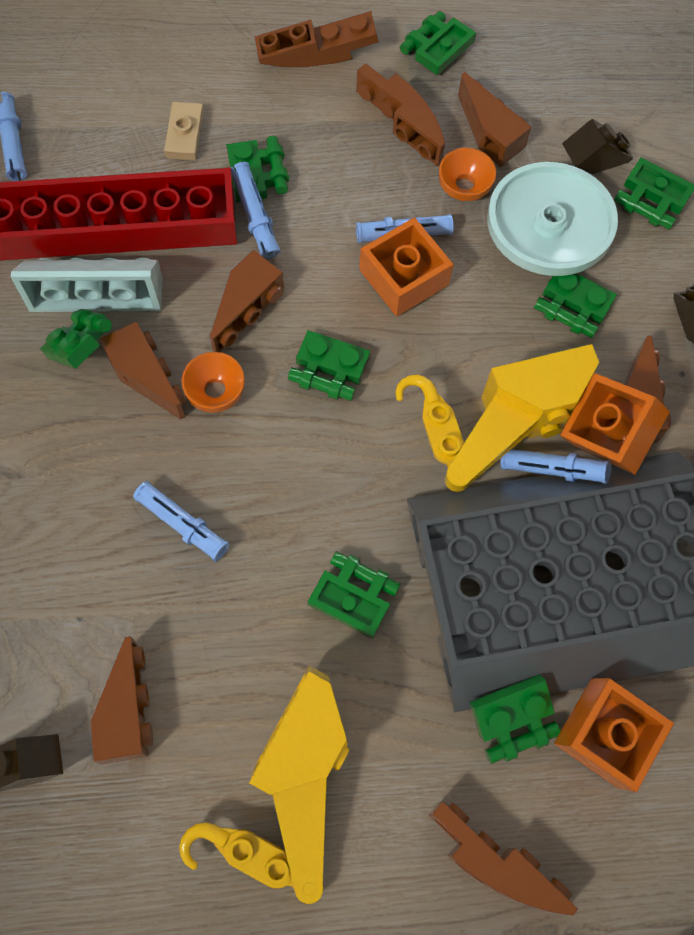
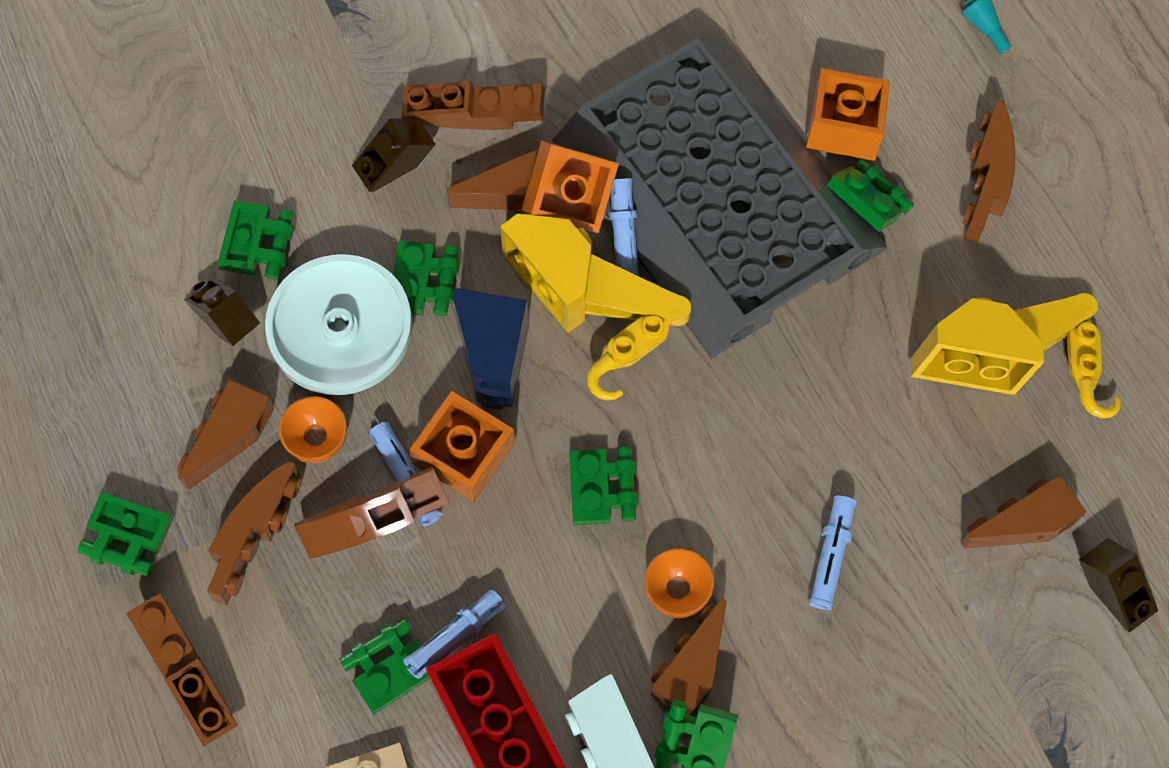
camera: 110 degrees left, 0 degrees up
dark orange slope [210,250,284,352] -> none
green plate [307,551,401,639] -> none
none -> dark orange slope [294,466,449,559]
none -> dark blue slope [453,288,529,409]

